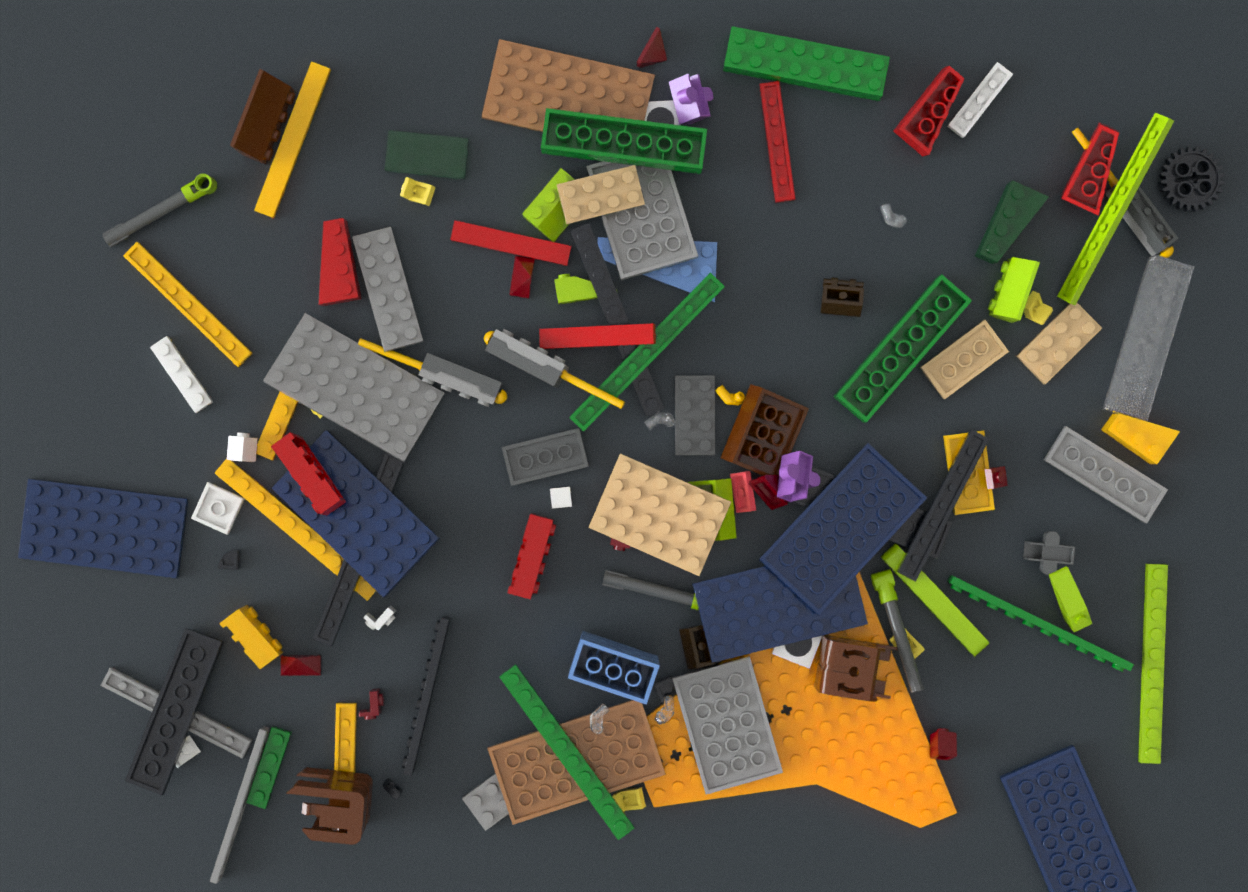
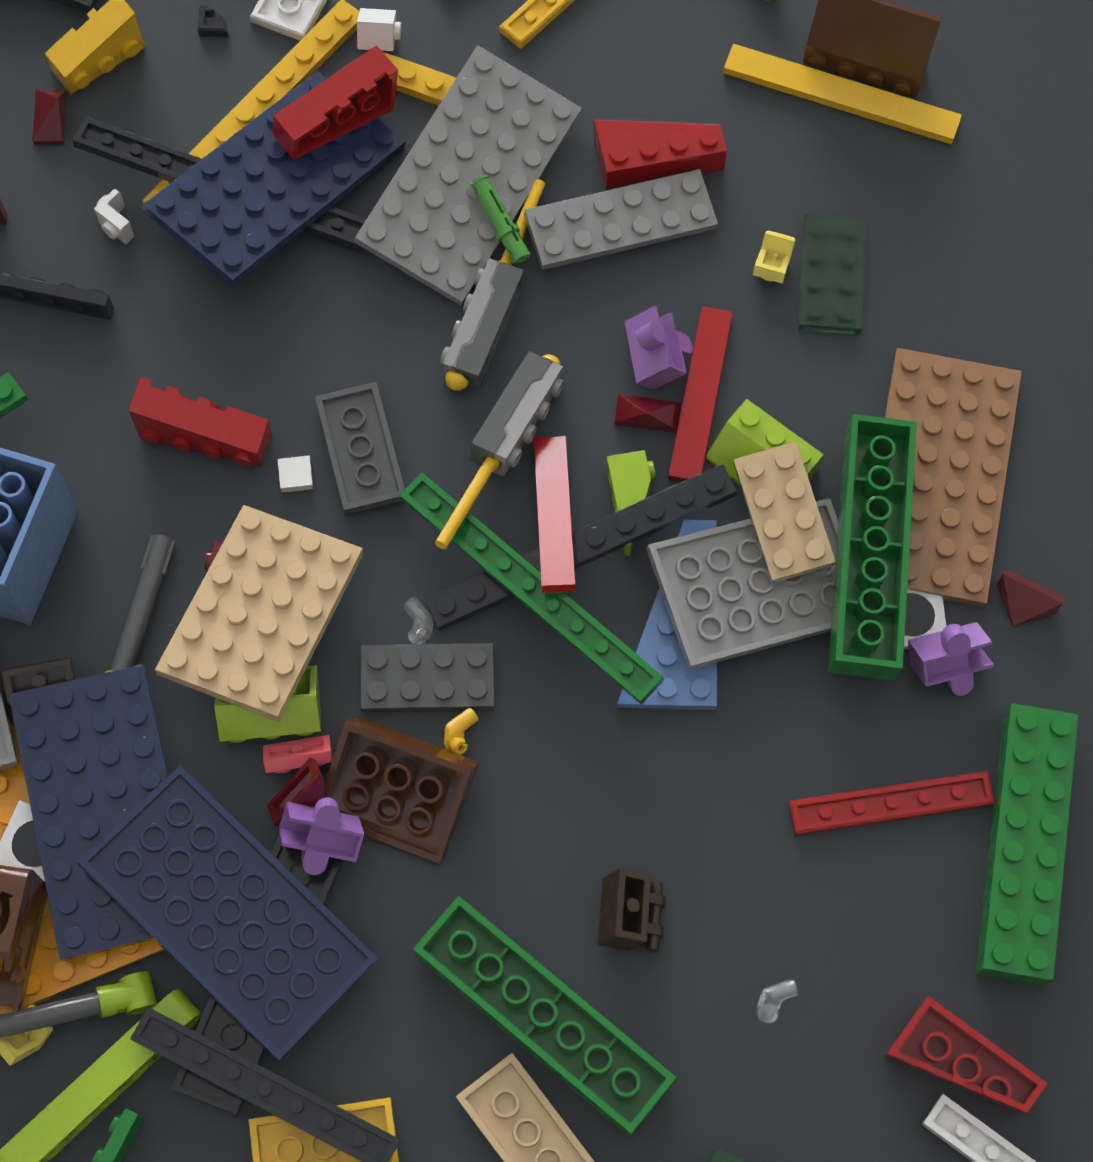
camera: 90 degrees right, 20 degrees down
none -> bright green pin [470,175,531,265]
none -> medium lavender piece [624,306,693,390]

